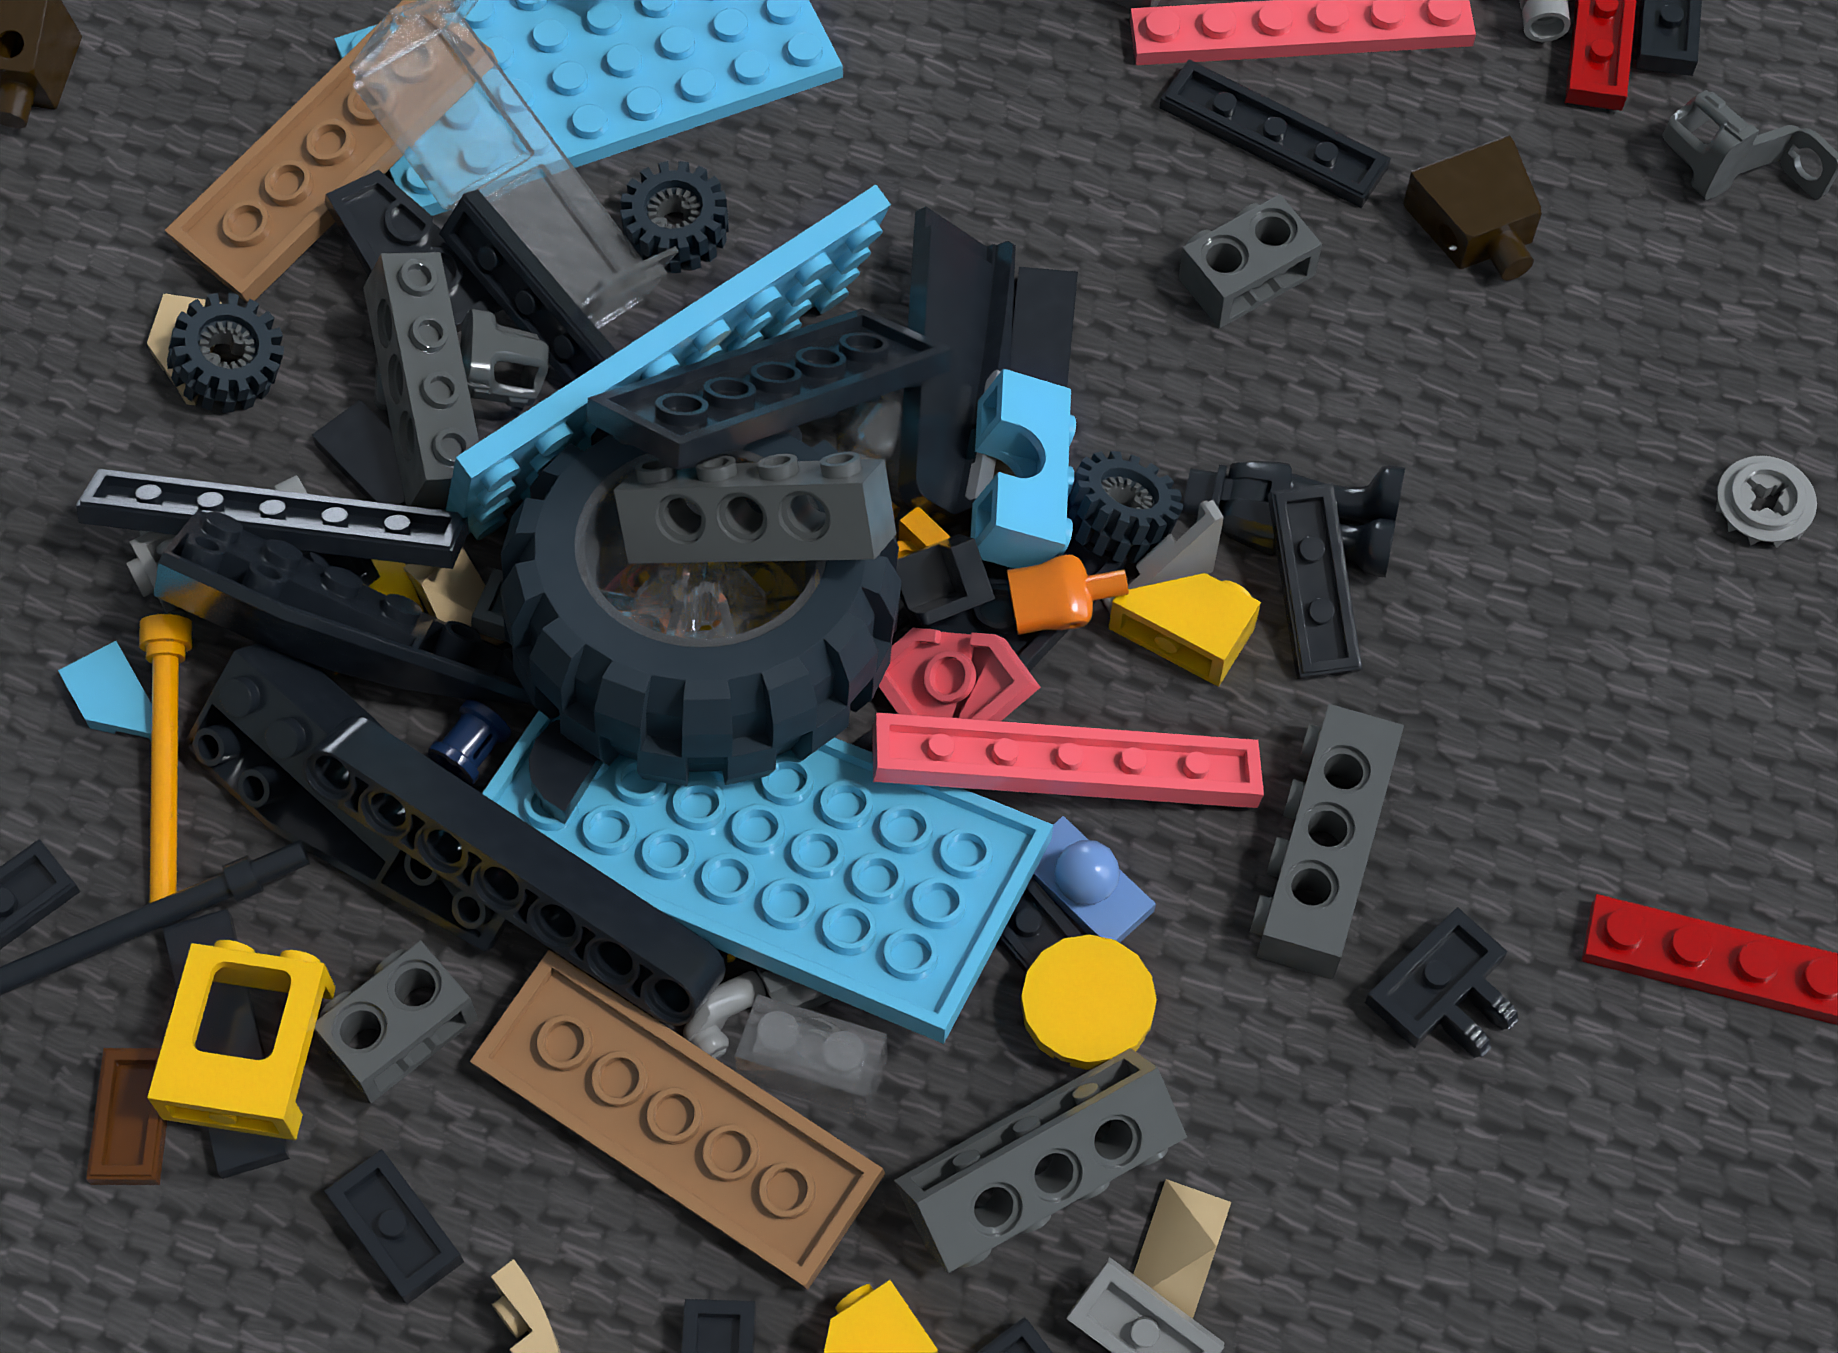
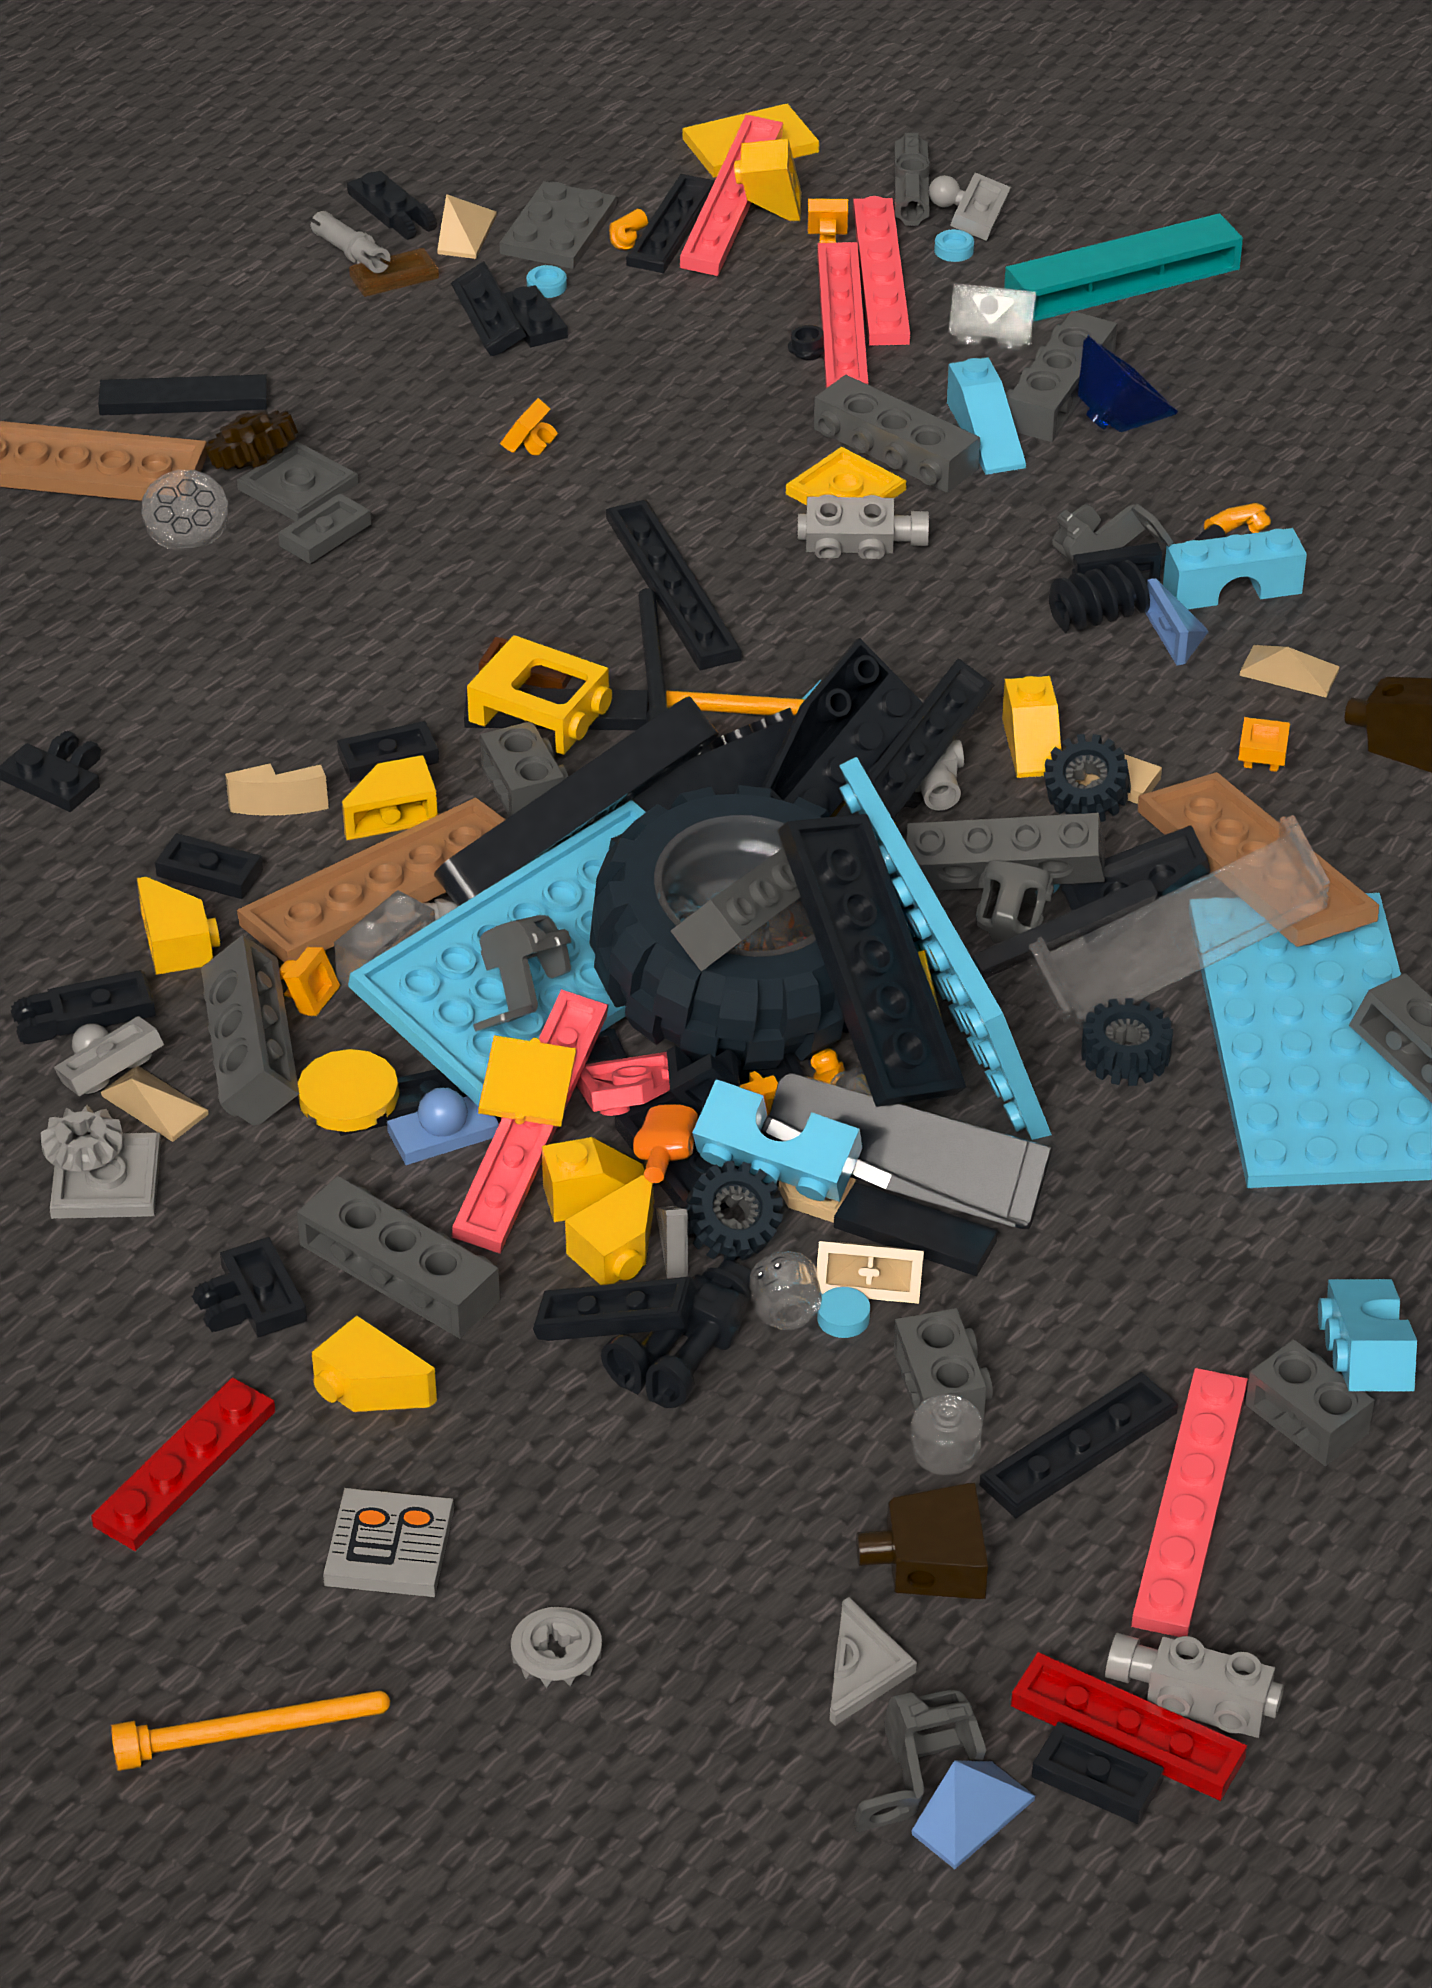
camera: 110 degrees right, 20 degrees down
none -> light grey gear [41,1105,124,1171]
none -> light grey tile [50,1133,161,1219]
none -> light orange tile [279,947,340,1016]
none -> yellow slope [312,1316,437,1412]
none -> light grey tile [323,1488,454,1597]
none -> yellow slope [342,755,437,840]
none -> dark grey piece [473,915,572,1032]
none -> yellow piece [478,1035,576,1127]
none -> yellow slope [542,1137,654,1222]
none -> clear head [750,1251,822,1330]
none -> tan slope [814,1241,924,1304]
none -> medium azure tile [817,1287,870,1338]
none -> light grey tile [830,1597,917,1726]
none -> clear head [910,1394,983,1475]
none -> medium blue slope [912,1760,1035,1869]
none -> yellow slope [1002,676,1061,778]
none -> light orange tile [1238,717,1290,771]

